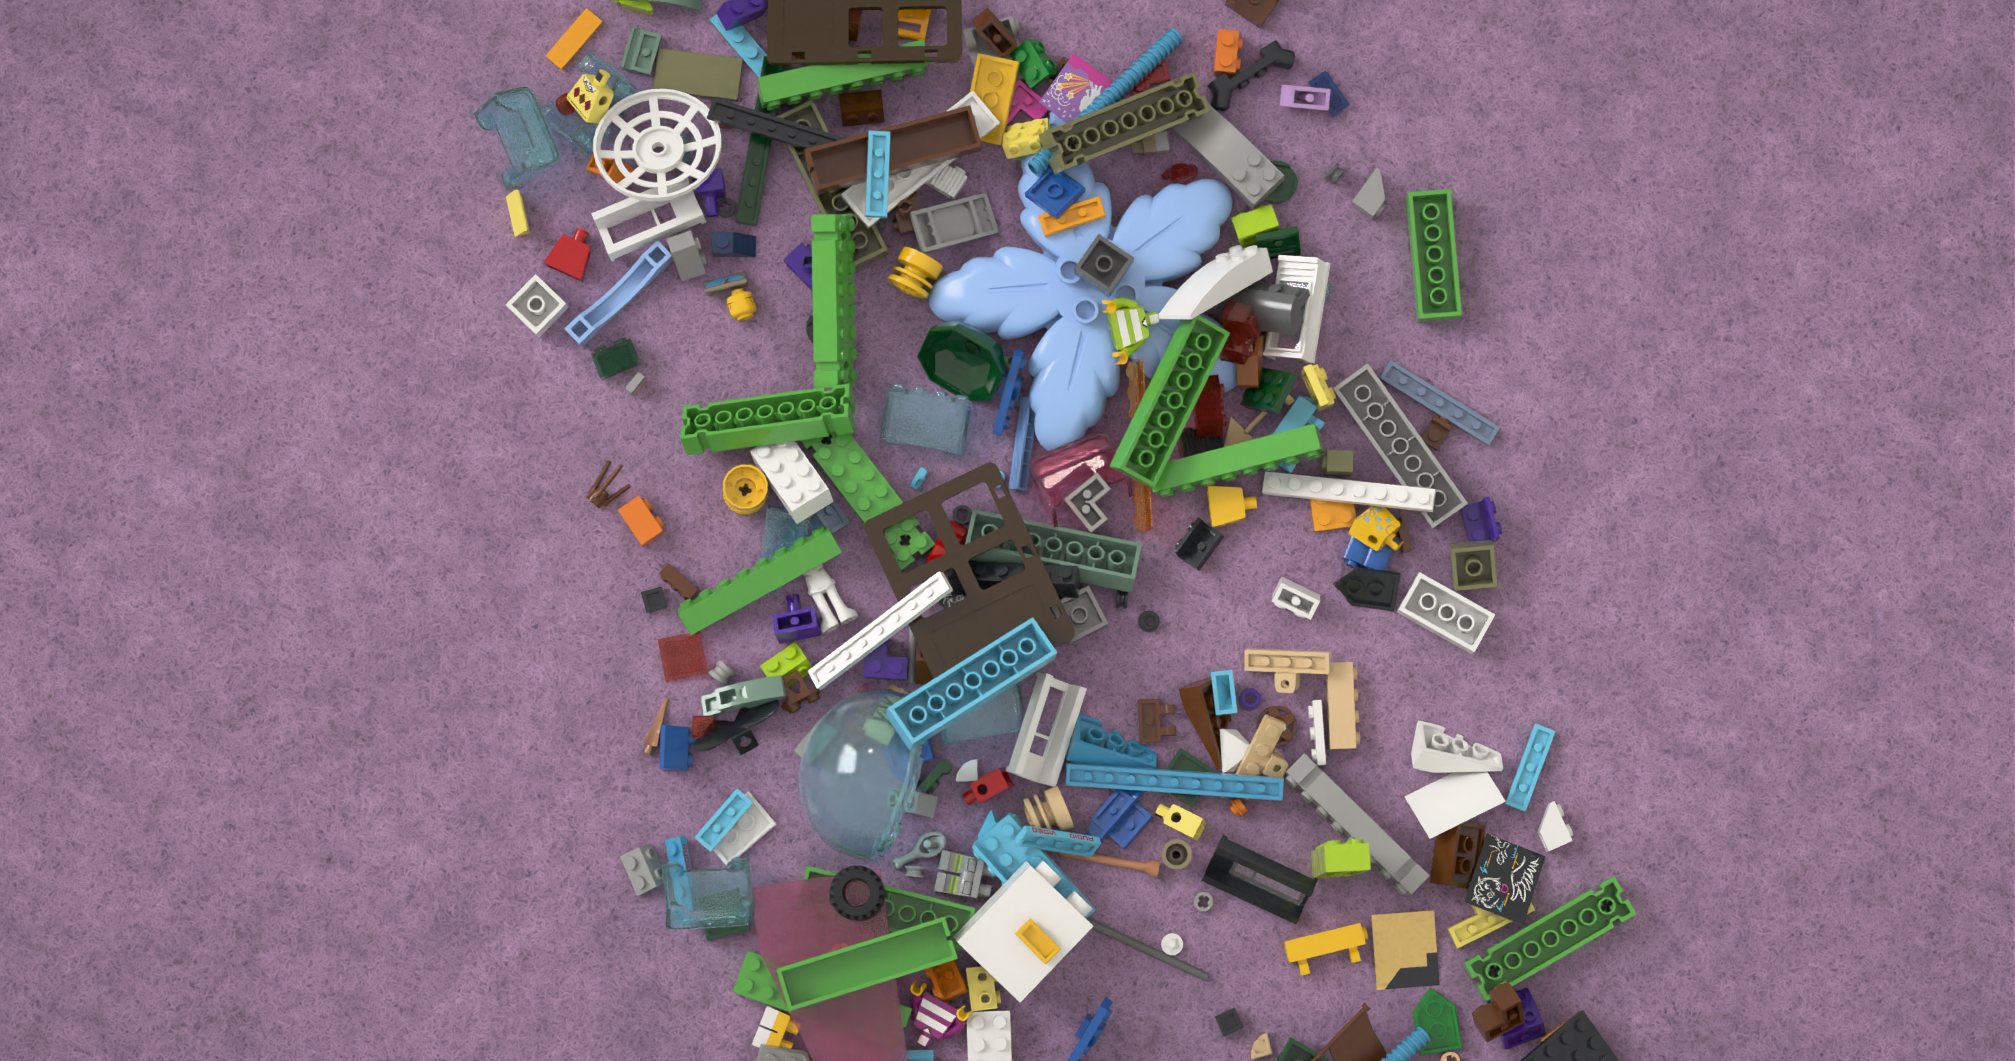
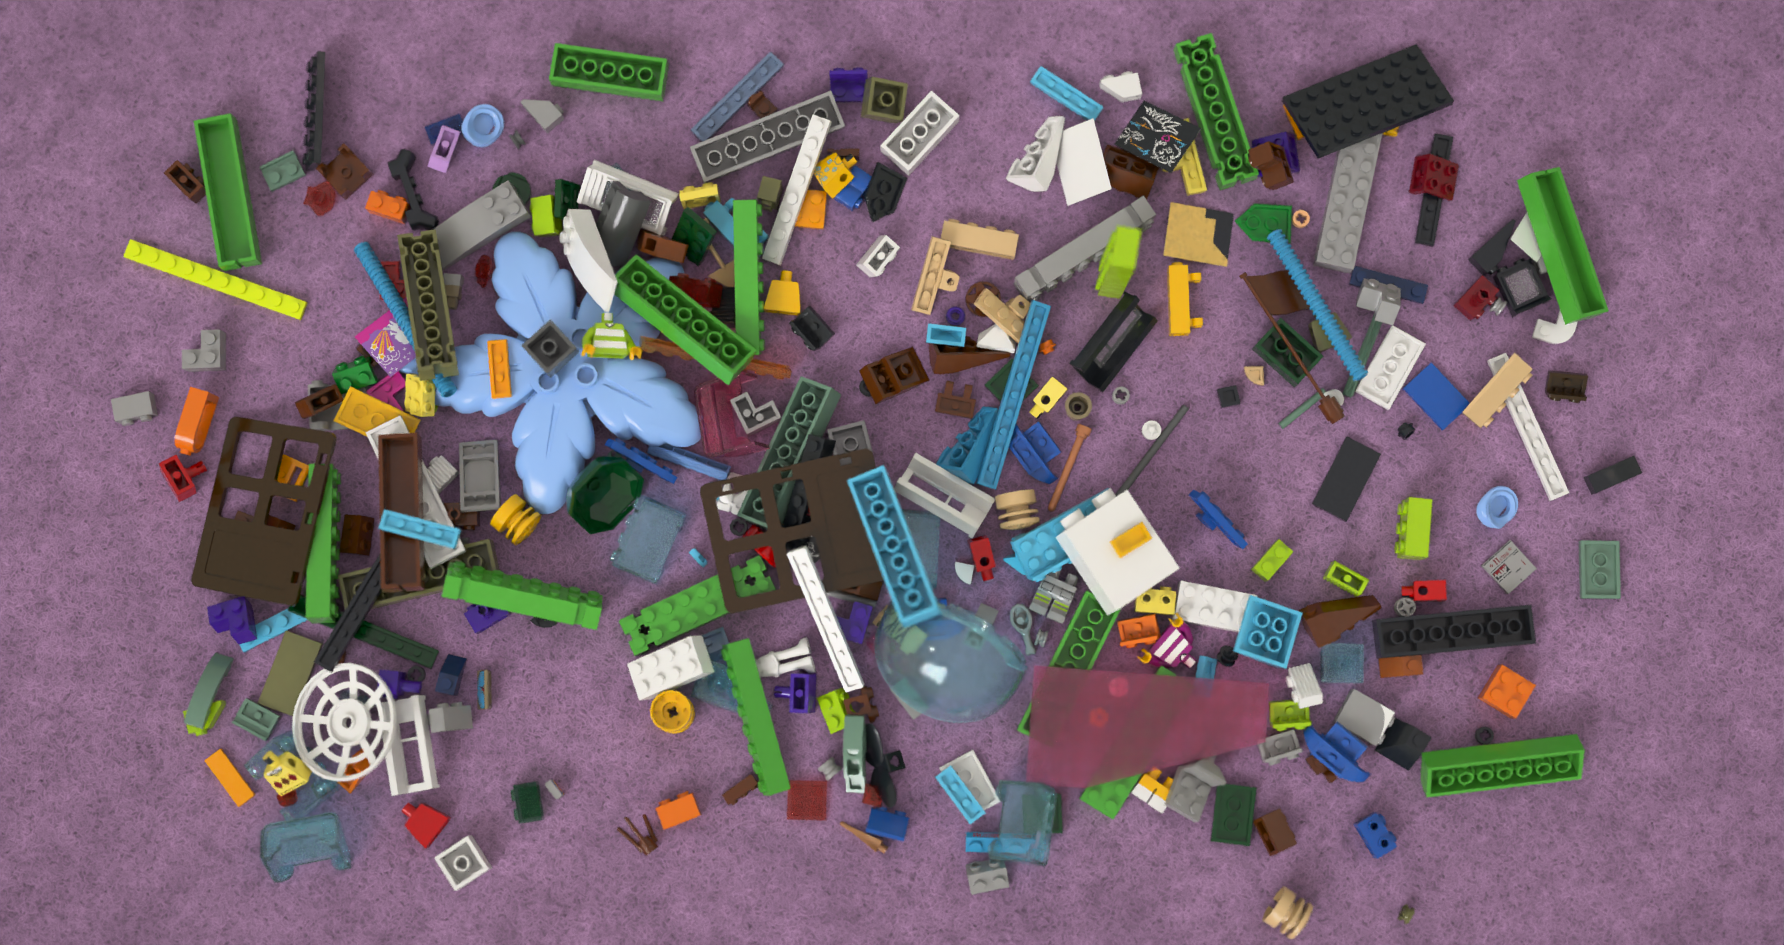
camera: 75 degrees left, 0 degrees up
light yellow slope [506,190,530,237] -> none
light blue arch [565,240,674,348] -> none
black plate [641,586,668,613] -> none
bright green brick [680,384,856,455] -> none
yellow head [726,288,757,321] -> none
bright green piece [776,917,958,1011] -> none
black tyre [829,865,885,921] -> none
dark green plate [919,760,952,794] -> none
medium azure plate [1015,825,1101,857] -> none
blue tile [1025,167,1086,220] -> none
black bush [1116,590,1128,609] -> none
clear red brick [1219,301,1261,365] -> none
white plate [1308,700,1326,766] -> none
none -> light blue piece [462,104,504,147]
none -> white piece [717,472,748,515]
none -> reddish brown slope [859,347,929,404]

